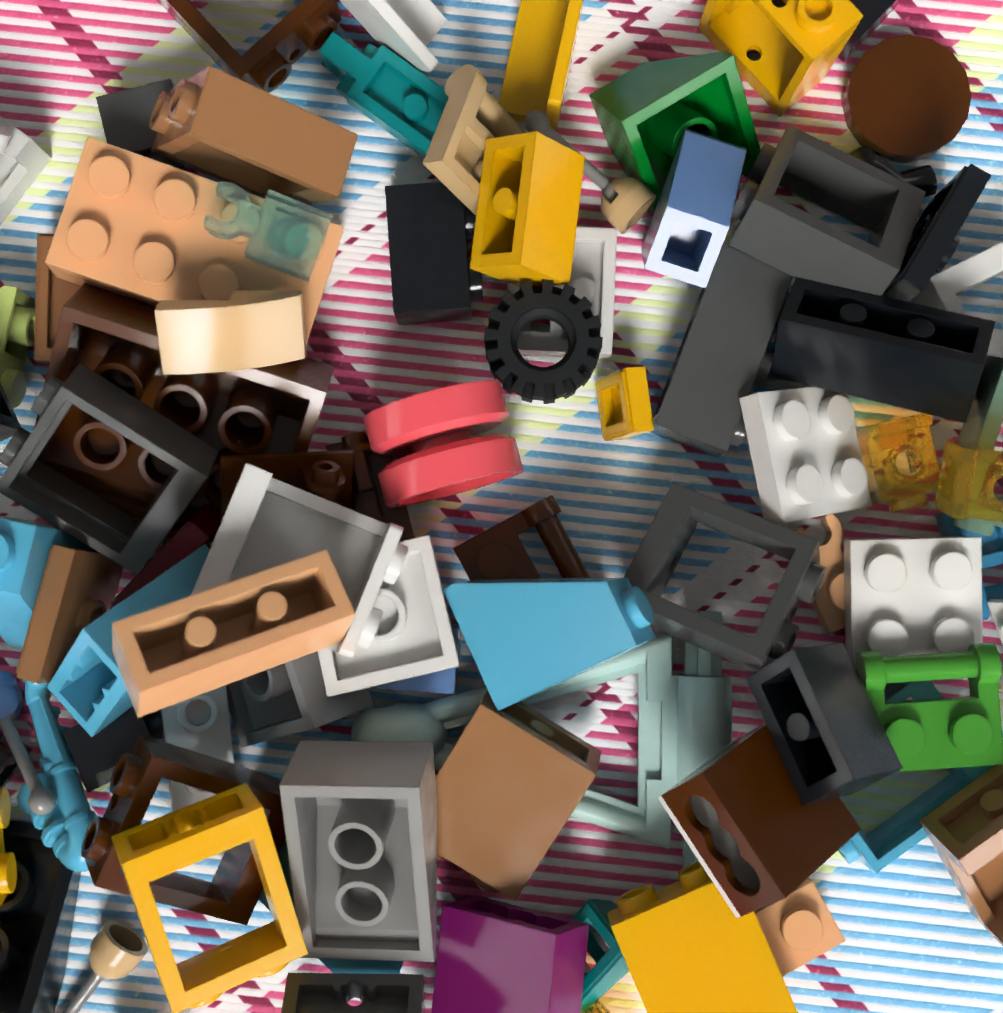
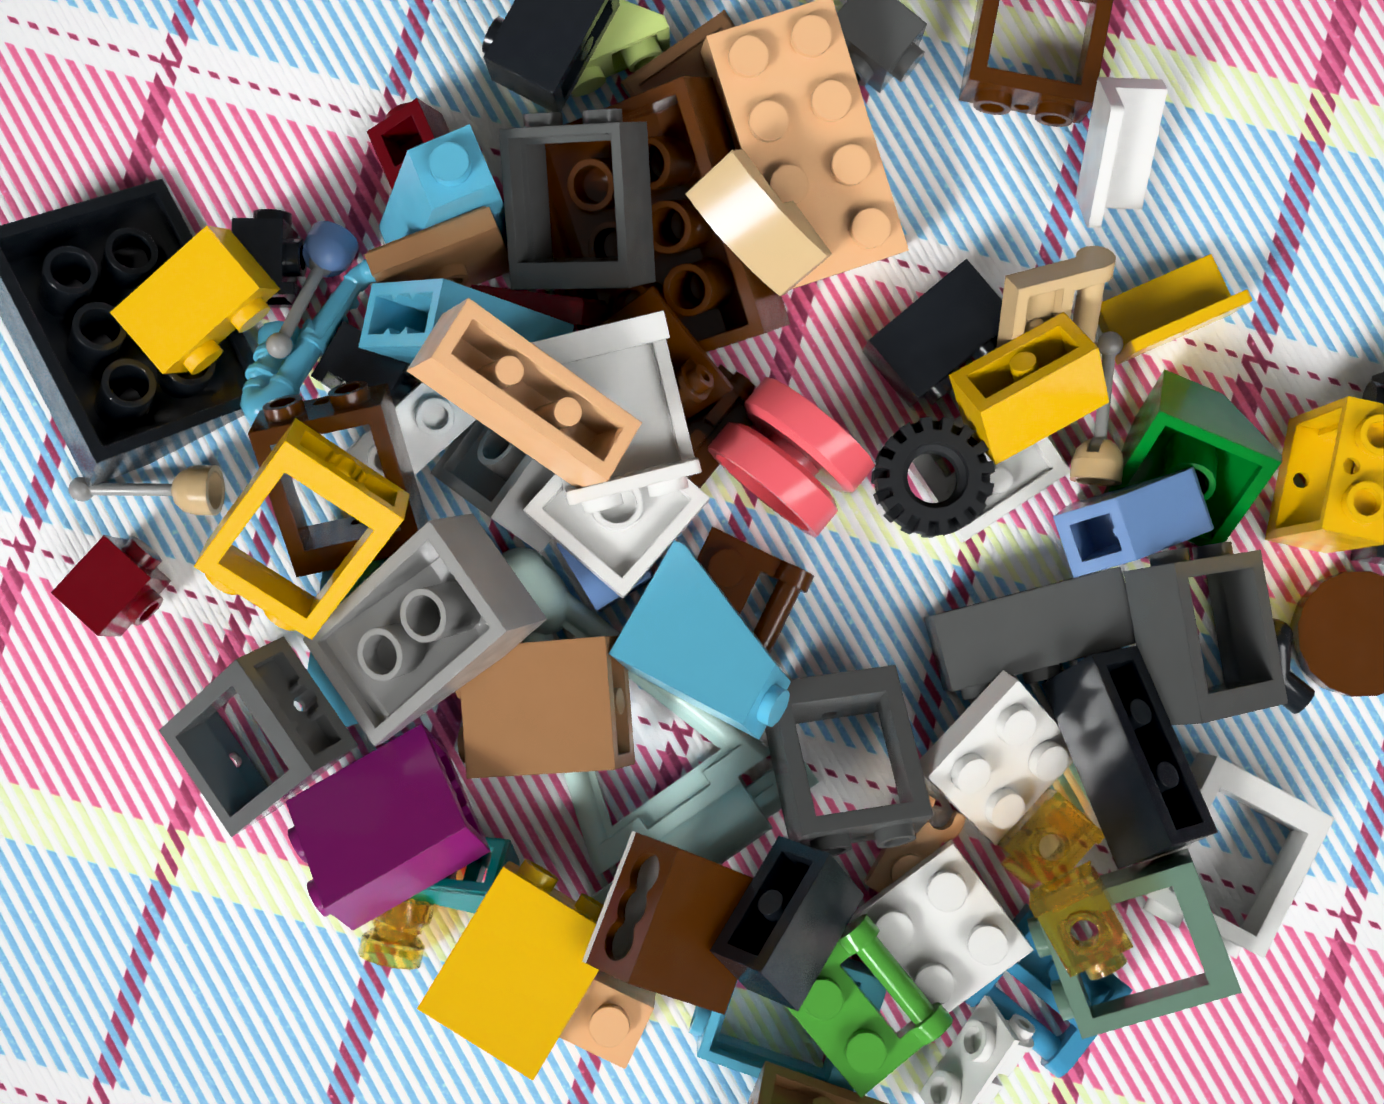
camera: 55 degrees right, 0 degrees up
medium nougat window [149,66,358,209] -> none
clear light blue plate [203,182,333,282] -> none
teal hinge [318,32,484,158] -> none
yellow tile [595,366,654,441] -> none
black plate [882,164,992,302] -> none

